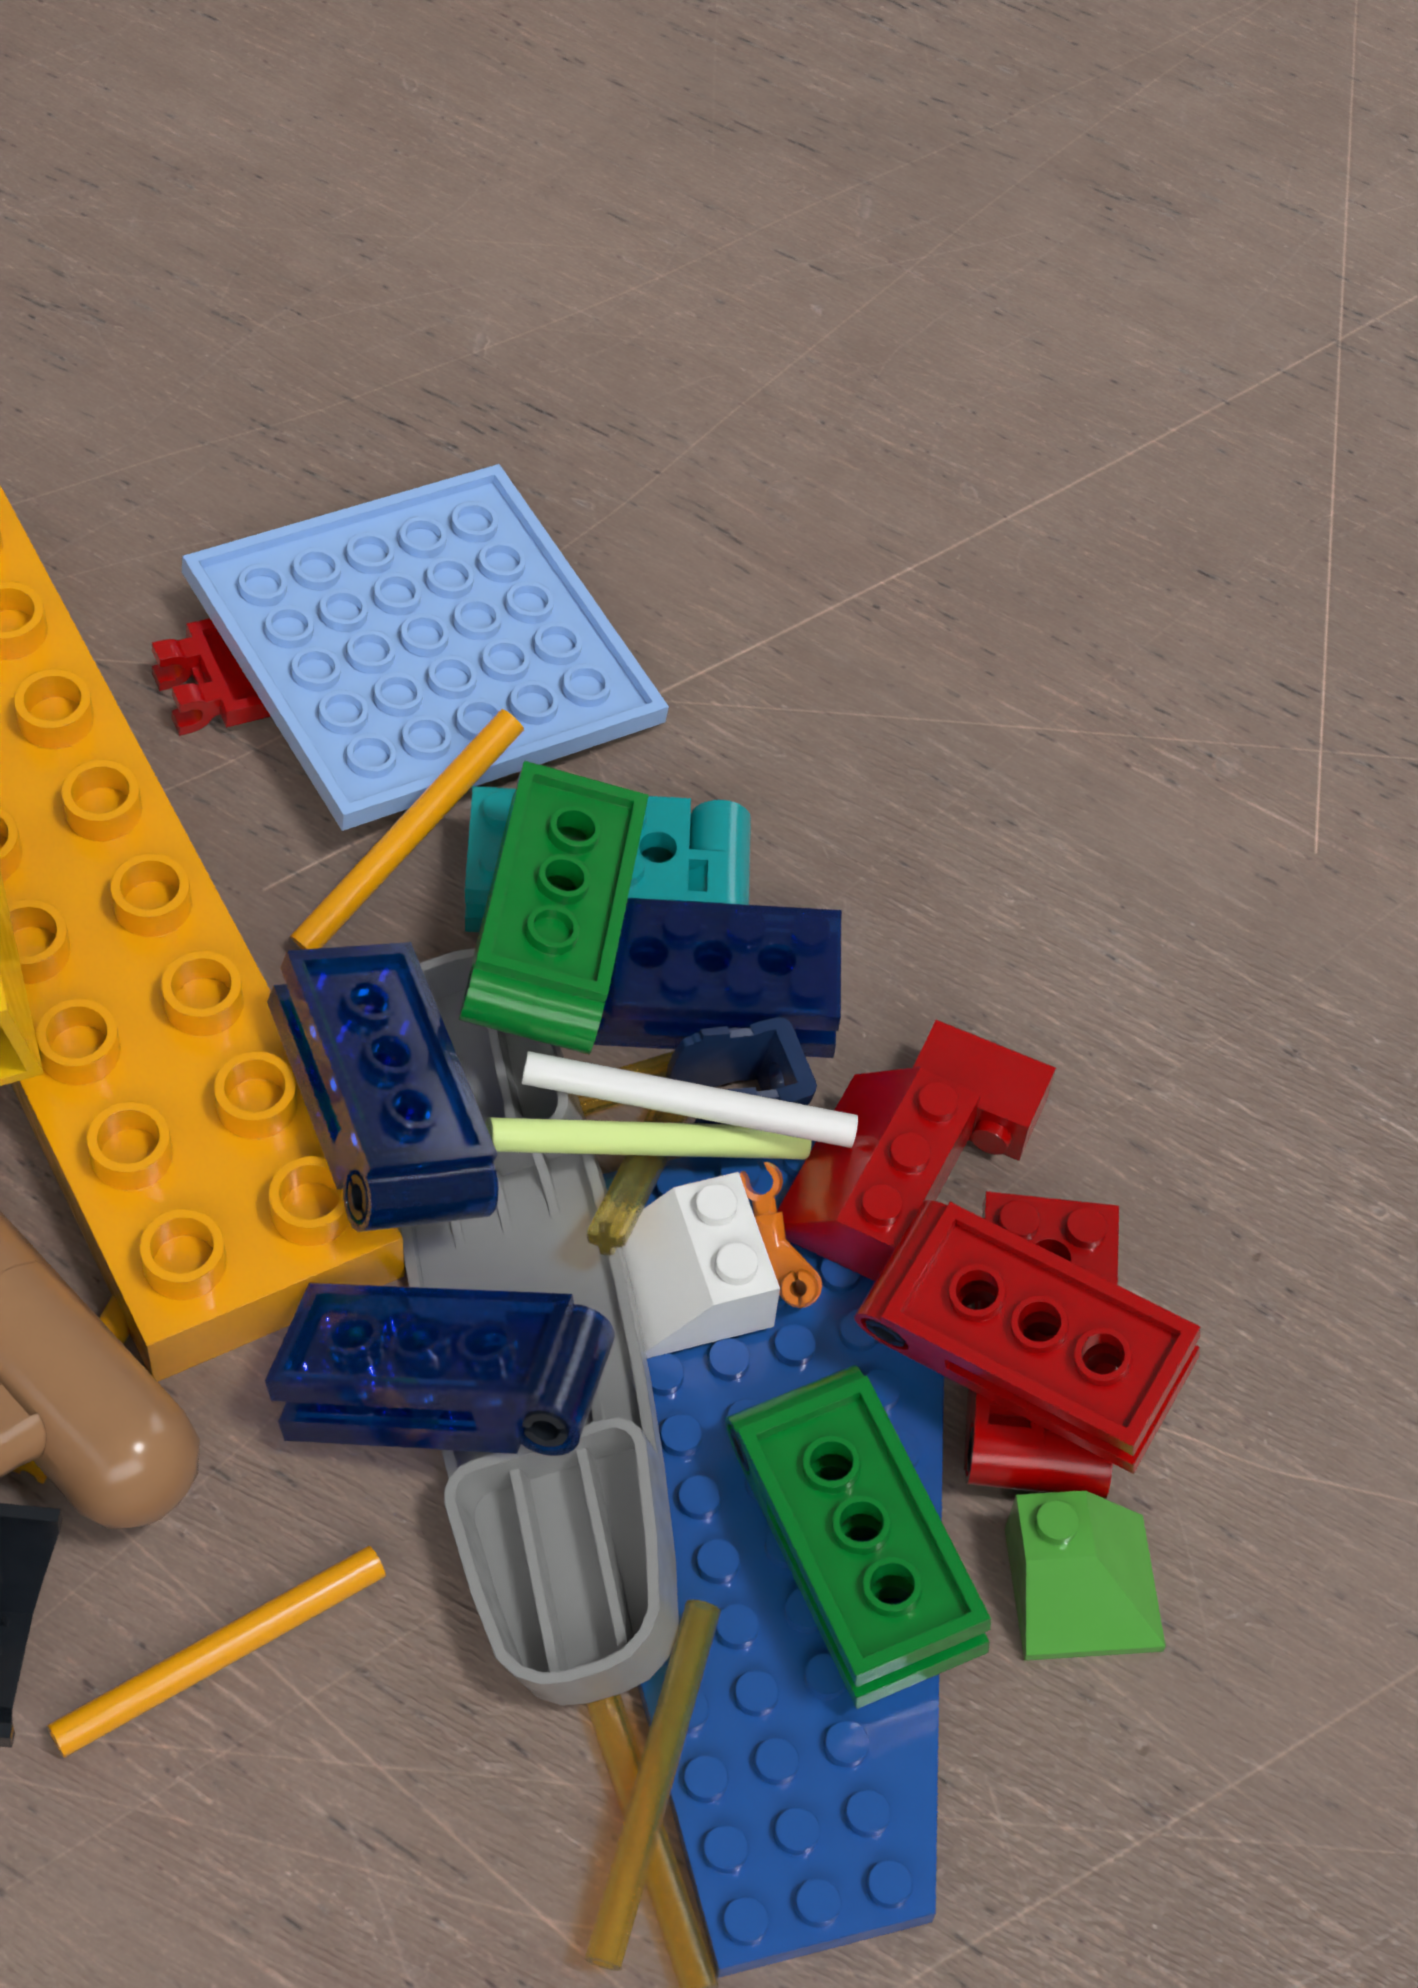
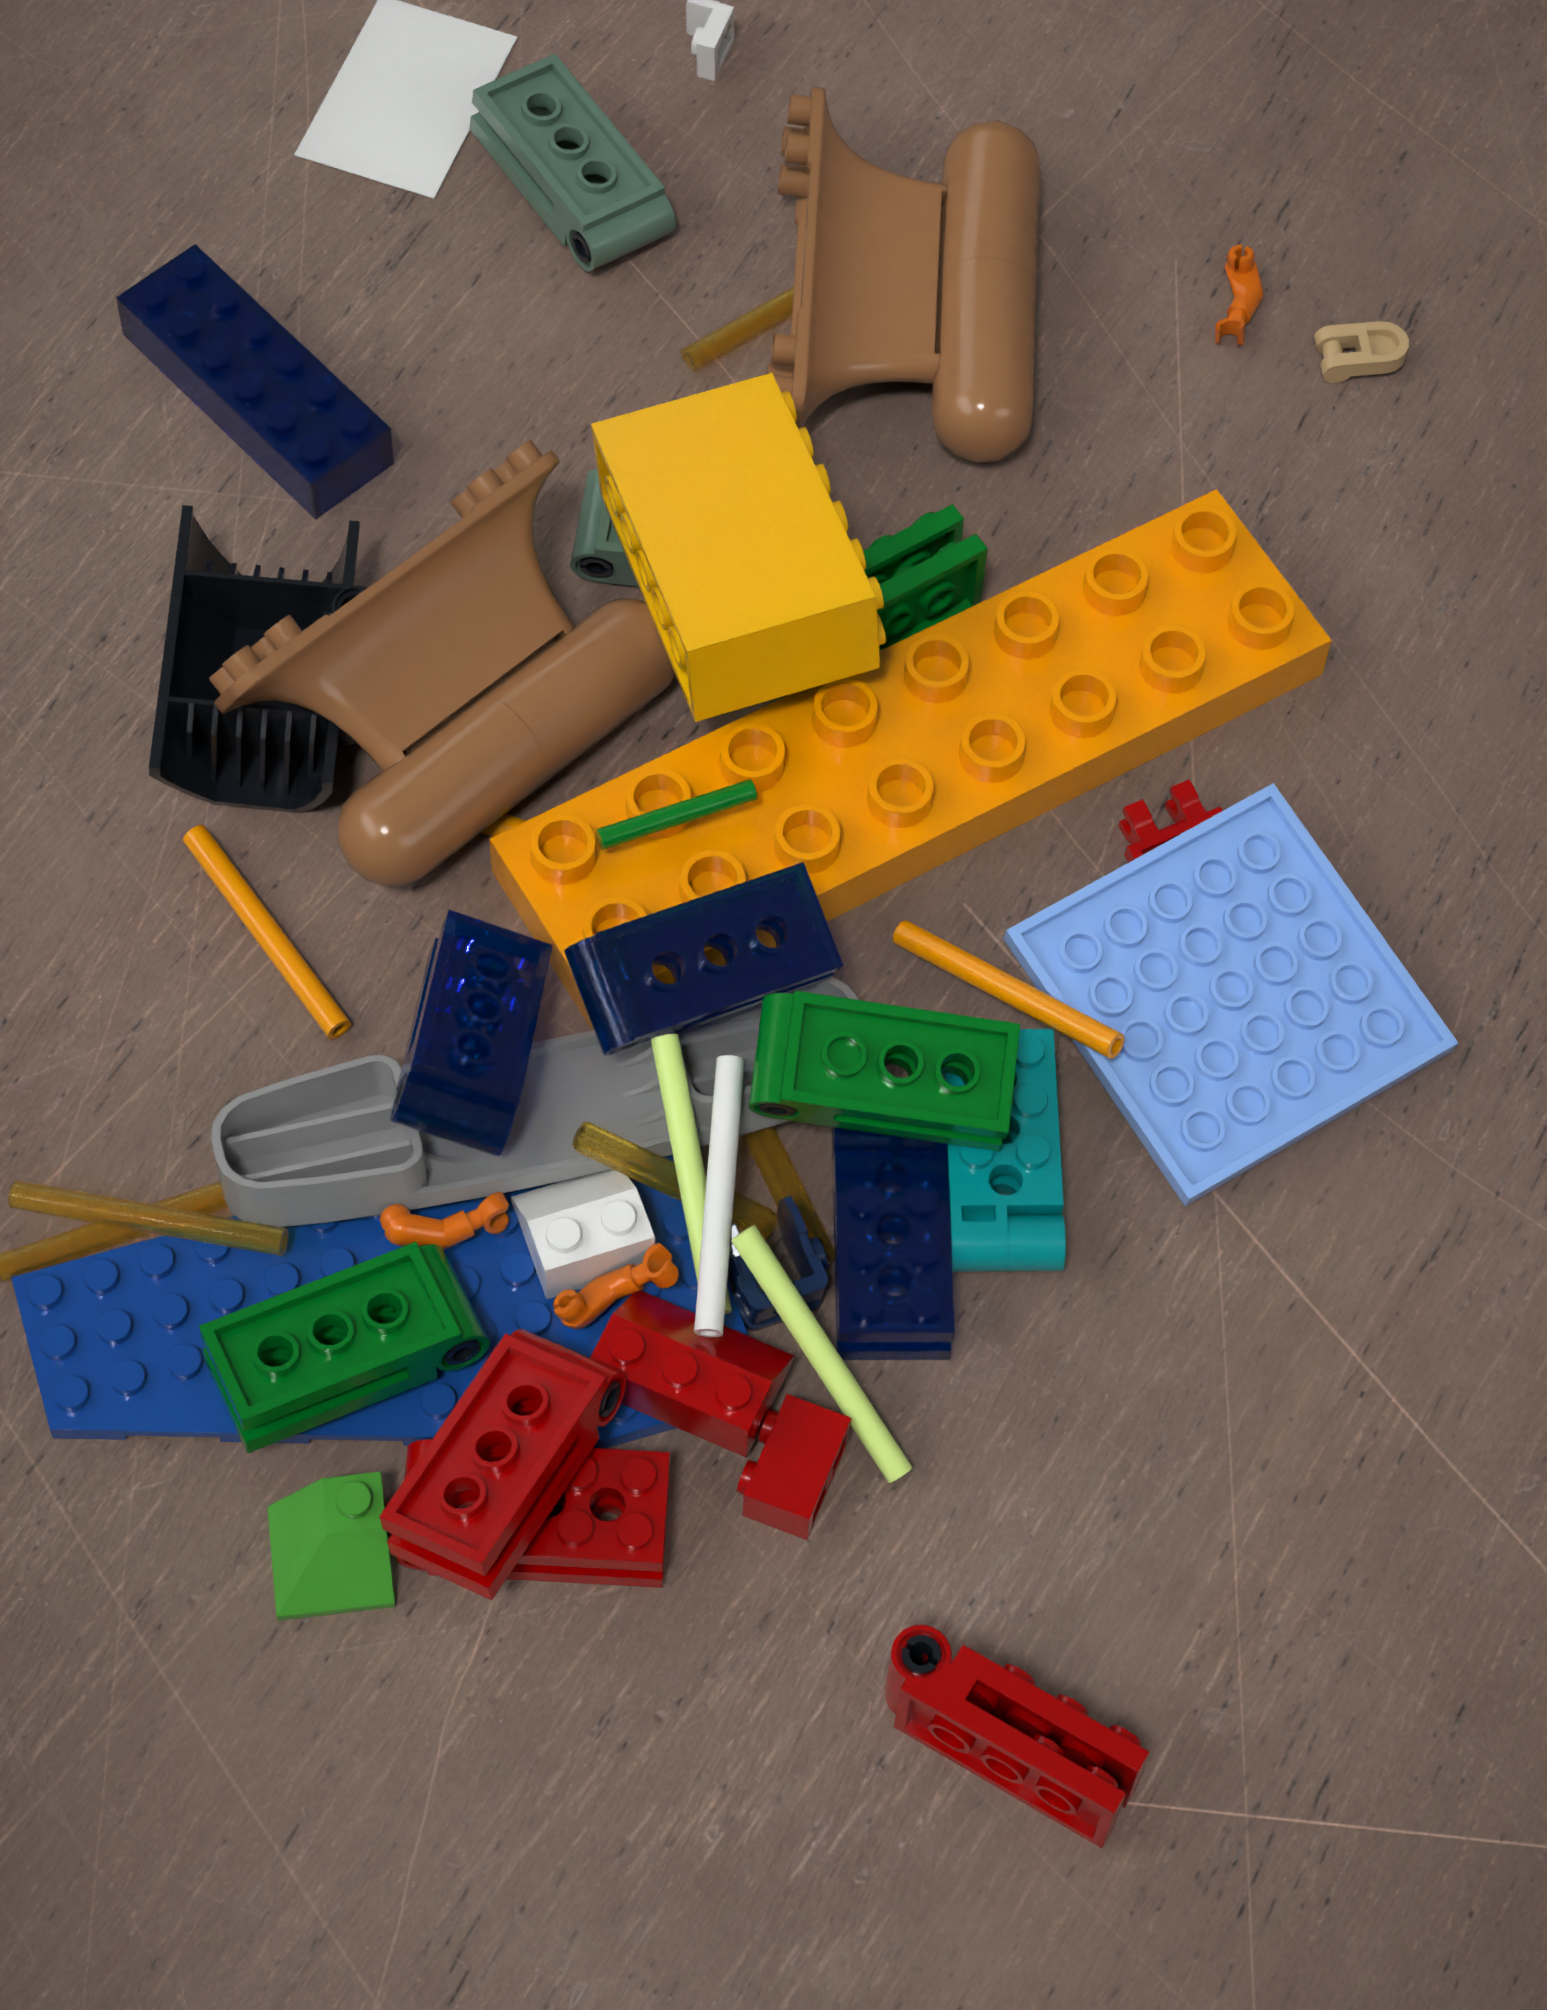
camera: 90 degrees right, 5 degrees up
none -> orange arm [380,1192,509,1250]
none -> green bar [596,779,757,850]
none -> yellowish green piece [731,1224,913,1483]
none -> red hinge [885,1625,1149,1849]

